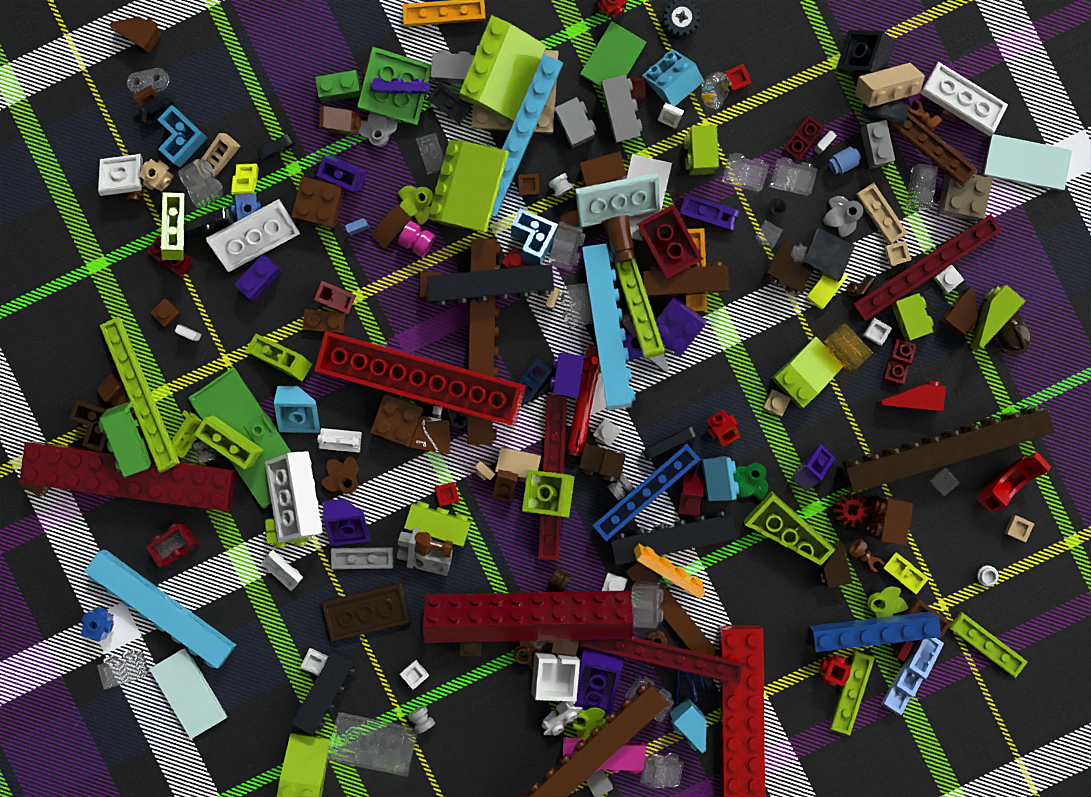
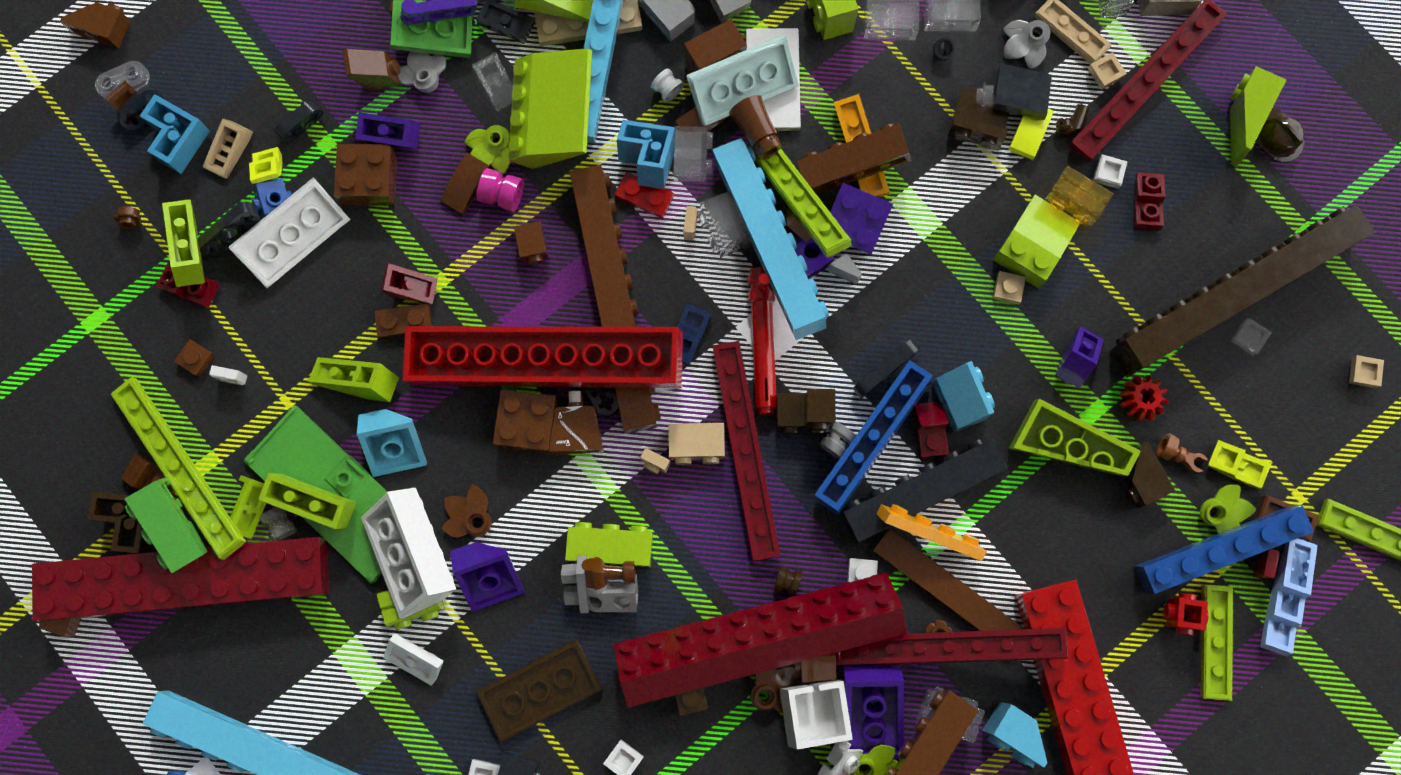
camera: 10 degrees left, 10 degrees down
white tile [98,154,143,196] -> none
tan brick [139,159,174,192] -> none
dark red window [146,523,200,568] -> none
clear brick [178,159,224,208] -> none
dark purple brick [235,255,282,301] -> none
bright green brick [315,70,362,103] -> none
white hinge [318,428,362,452] -> none
light grey tile [331,547,393,569] -> none
medium blue tile [345,218,370,235] -> none
black brick [427,264,555,306] -> none
red tile [434,481,460,507] -> none
reddish brown plate [492,469,519,503] -> none
reddish brown plate [518,173,540,196] -> none
lime slope [522,470,575,517] -> none
dark purple brick [550,352,584,397] -> none
white plate [593,418,621,446] -> none
clear brick [632,580,663,629] -> none
dark red slope [635,204,703,279] -> none
clear blue plant [675,669,707,706] -> none
dark purple plate [679,194,740,232] -> none
red brick [706,409,741,447] -> none
green plate [733,463,768,500] -> none
clear tile [754,220,783,248] -> none
reddish brown brick [864,495,914,545] -> none
red slope [877,381,946,411] -> none
lime brick [891,293,934,341] -> none
white plate [933,264,964,293] -> none
reddish brown slope [940,287,978,335] -> none
red arch [977,452,1051,515] -> none
white plate [977,566,999,586] -> none

